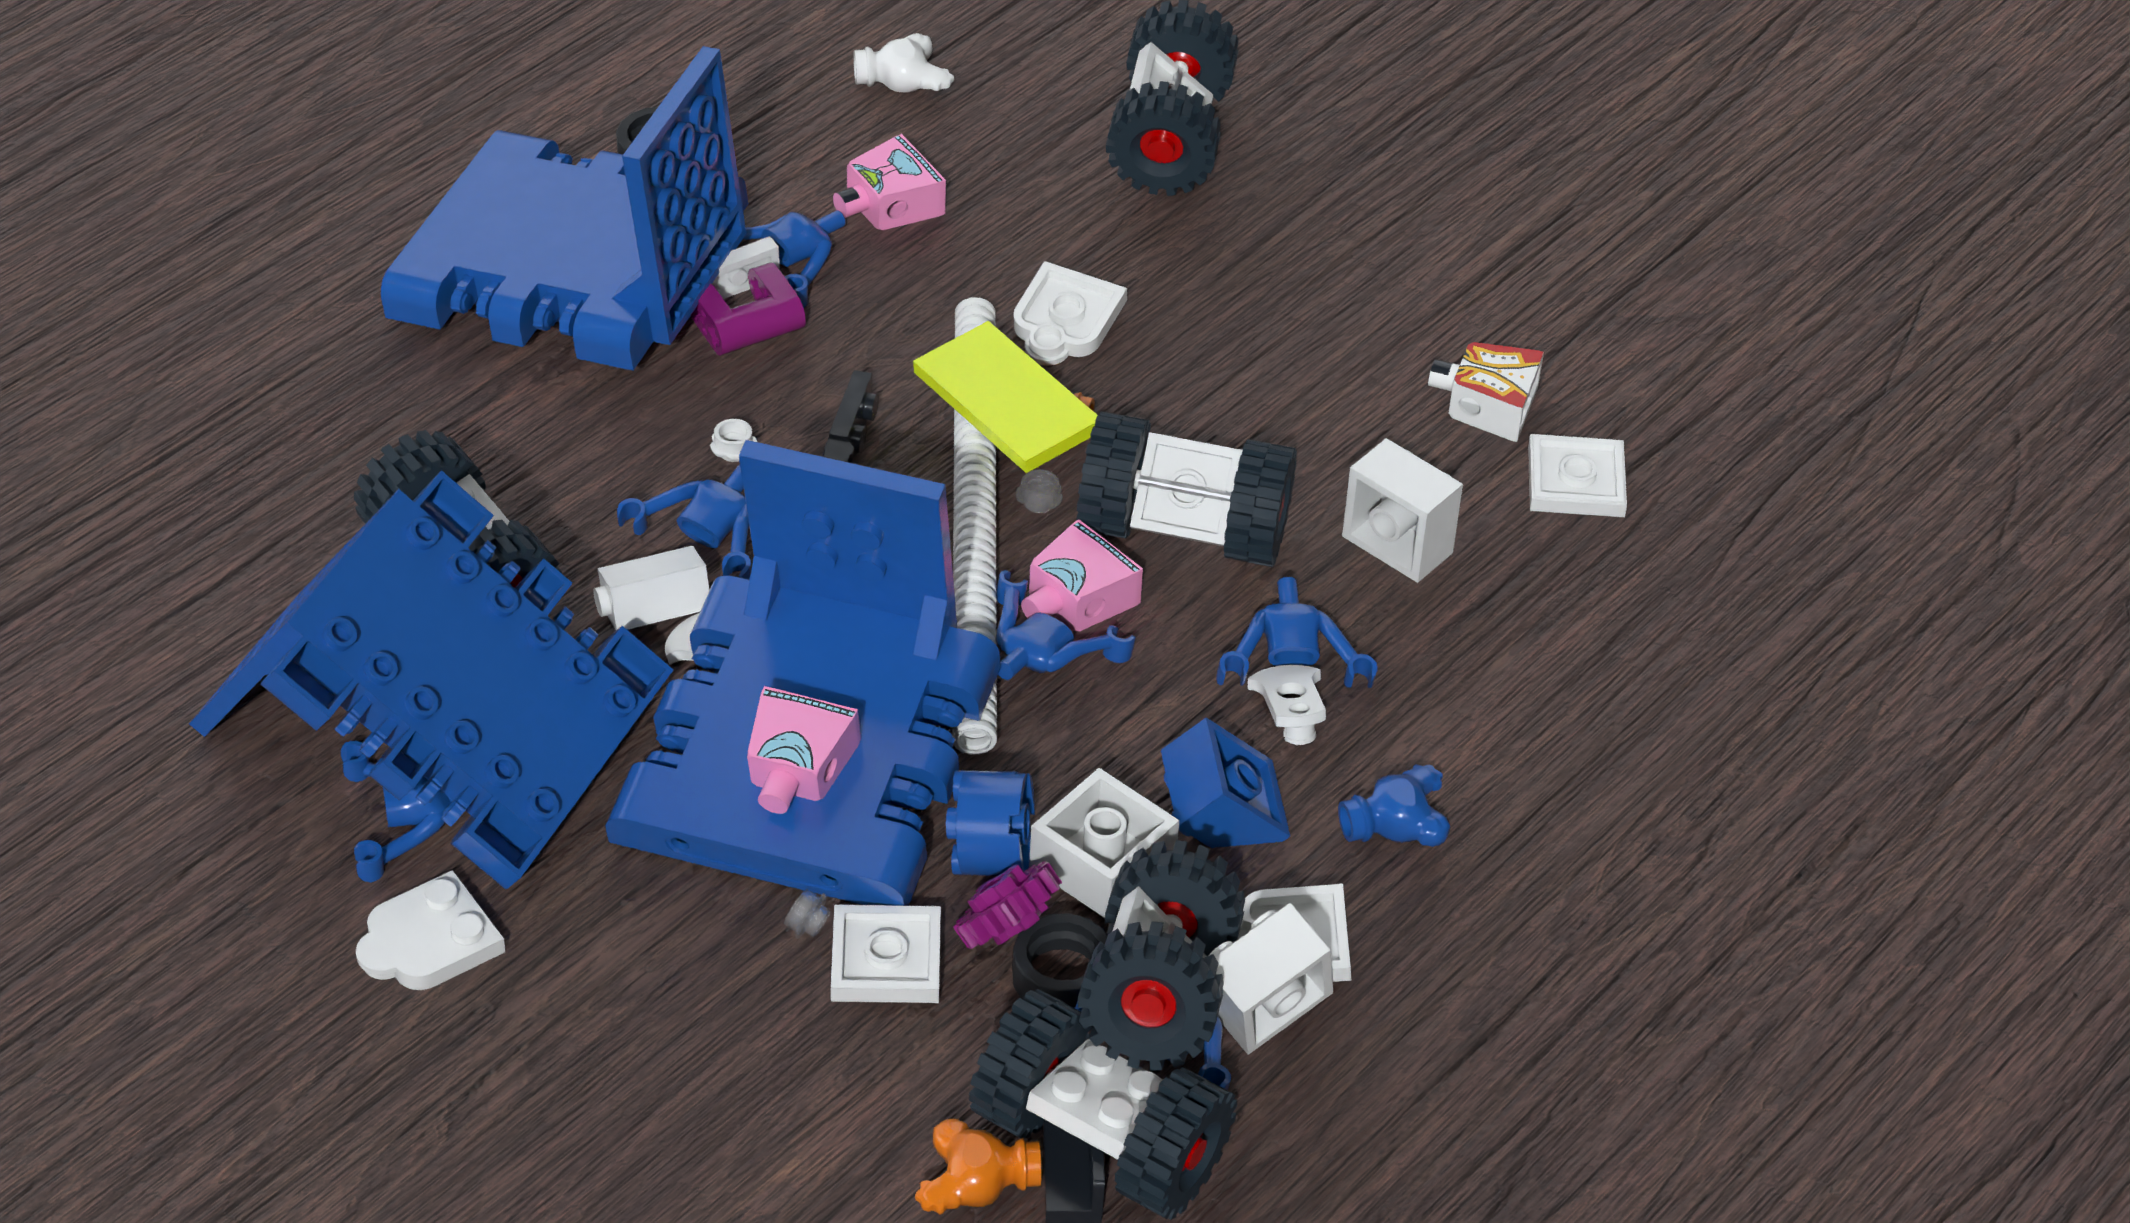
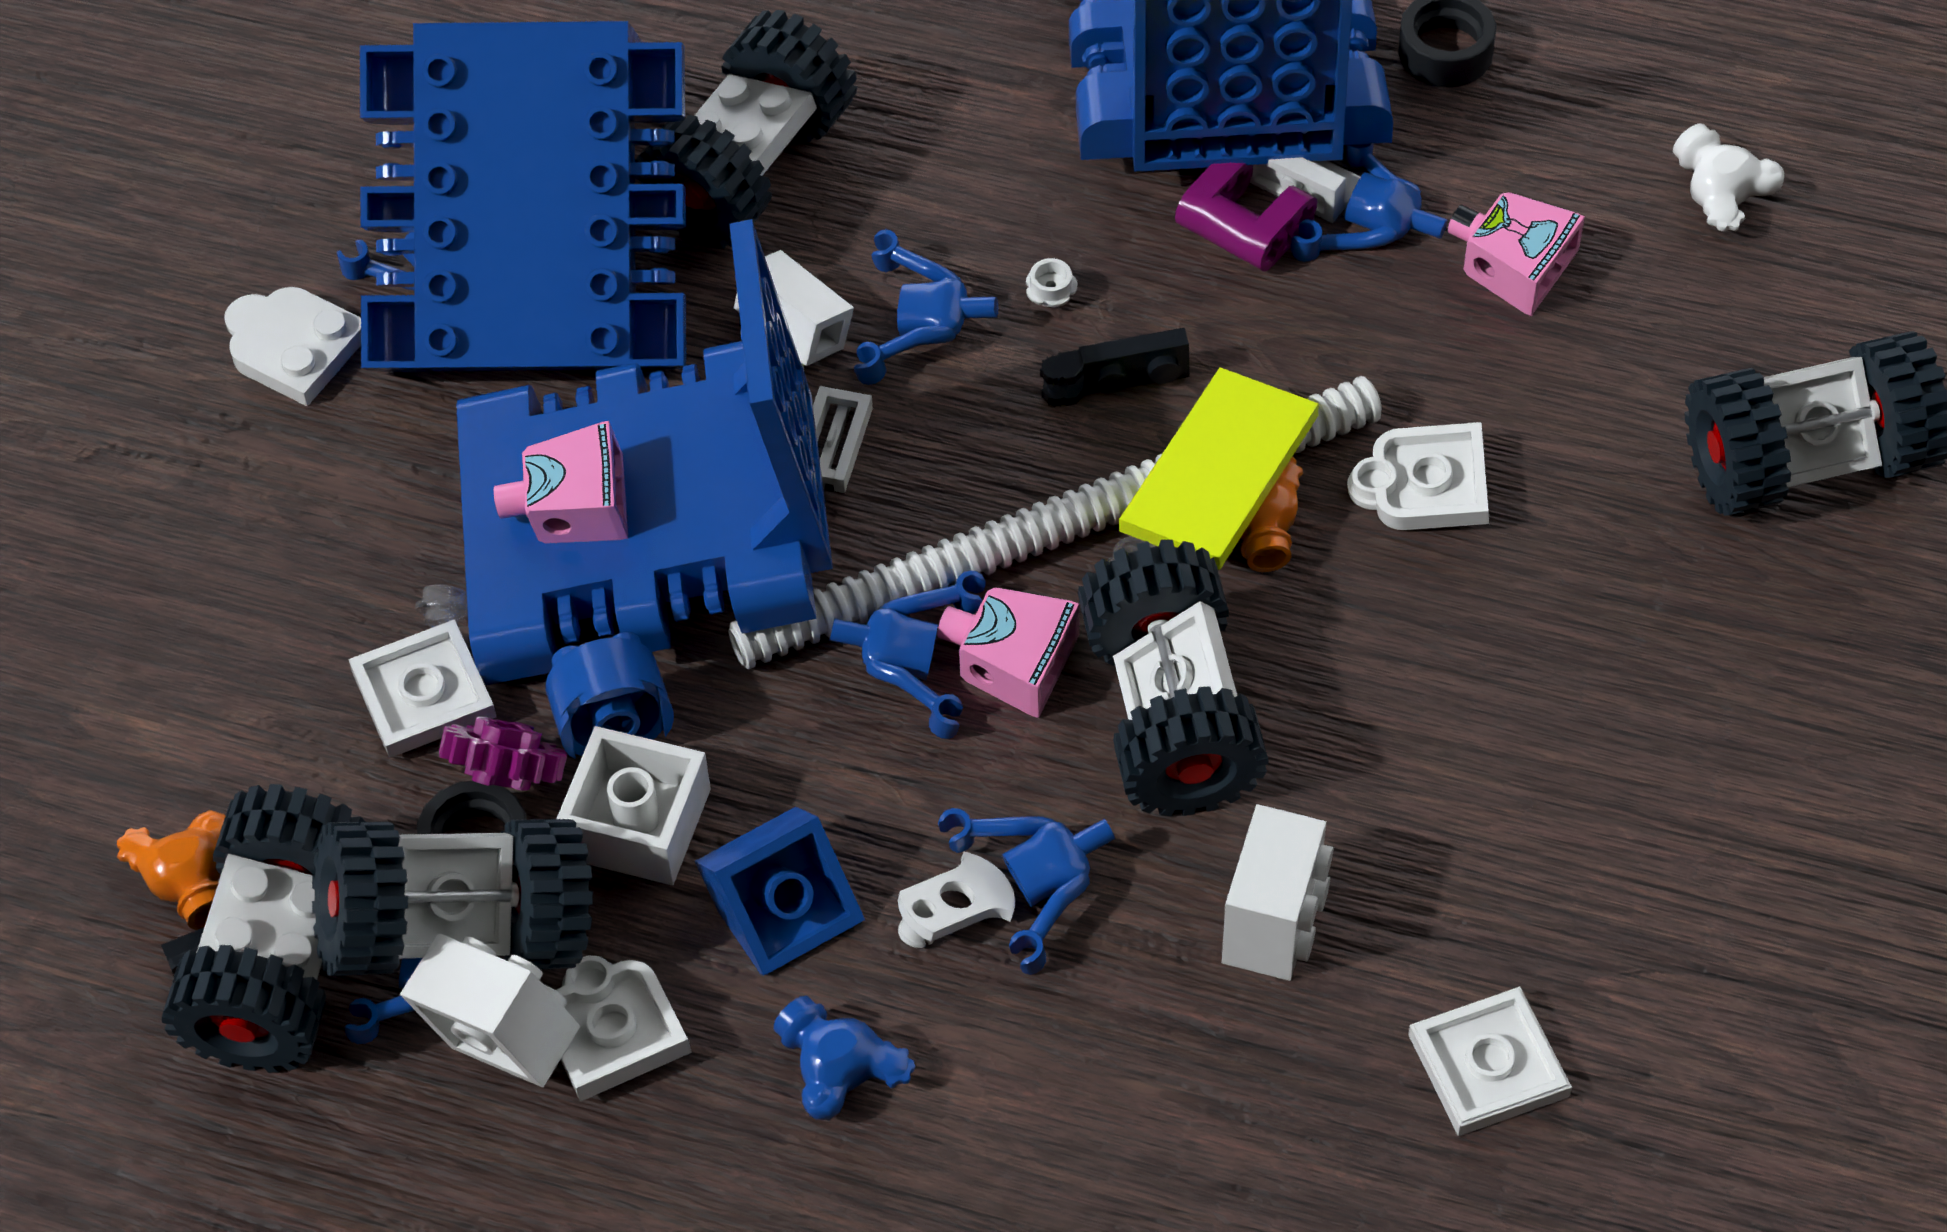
camera: 70 degrees right, 10 degrees up
white torso [1428,342,1544,442] -> none

